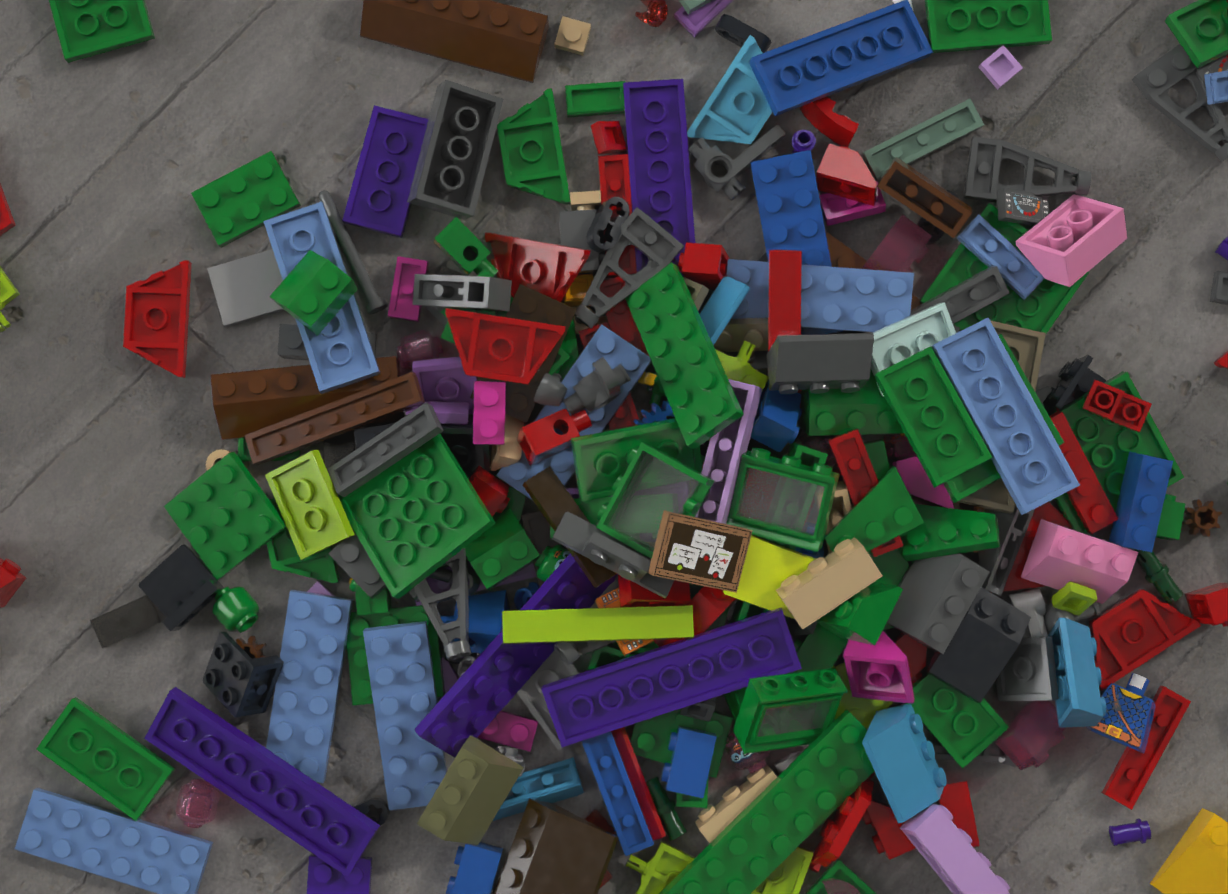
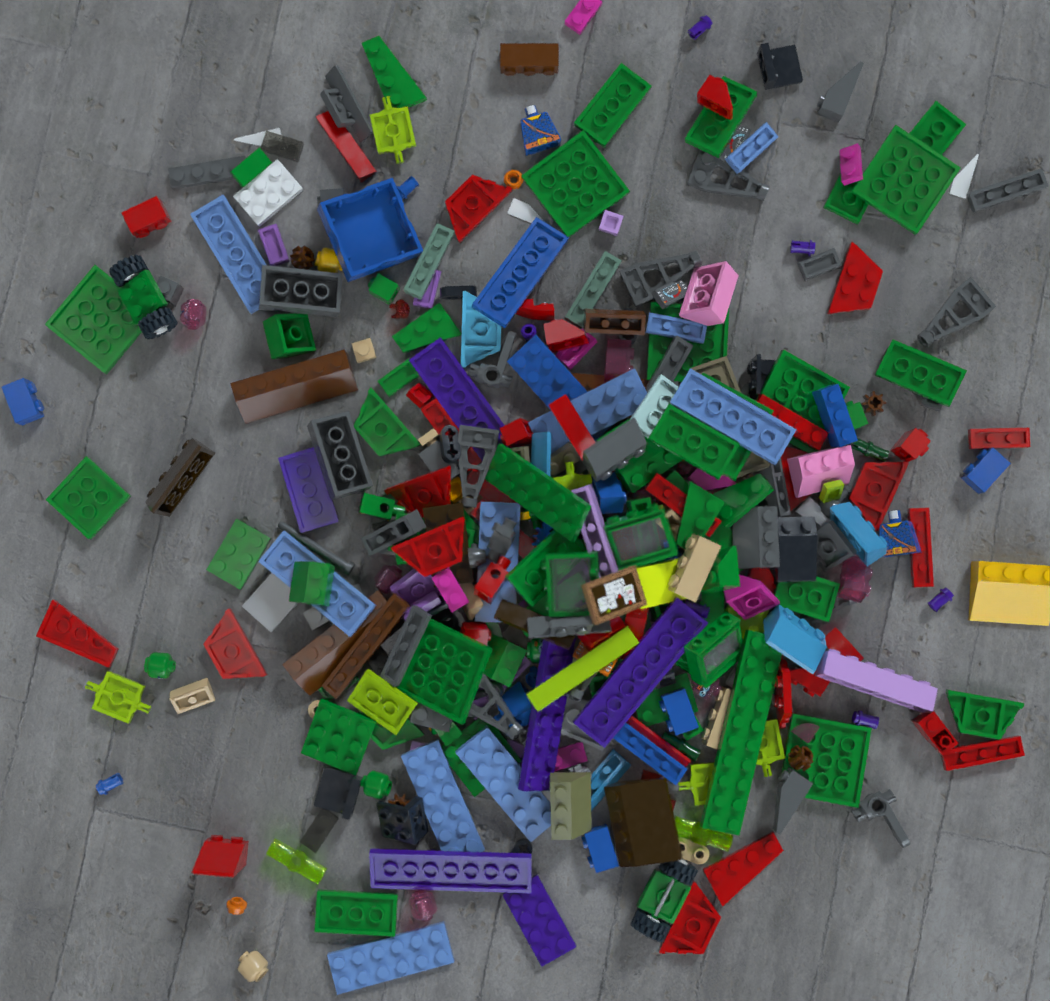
camera: 30 degrees left, 0 degrees up
dark pink plate [388,256,429,322] -> none
red slope [1082,379,1152,432] -> none
none -> green head [144,652,176,679]
none -> dark brown slope [145,438,215,517]
none -> tan slope [170,678,215,714]
none -> clear neon green piece [266,838,327,884]
none -> green wing [392,303,462,353]
none -> dark purple pin [685,599,710,619]

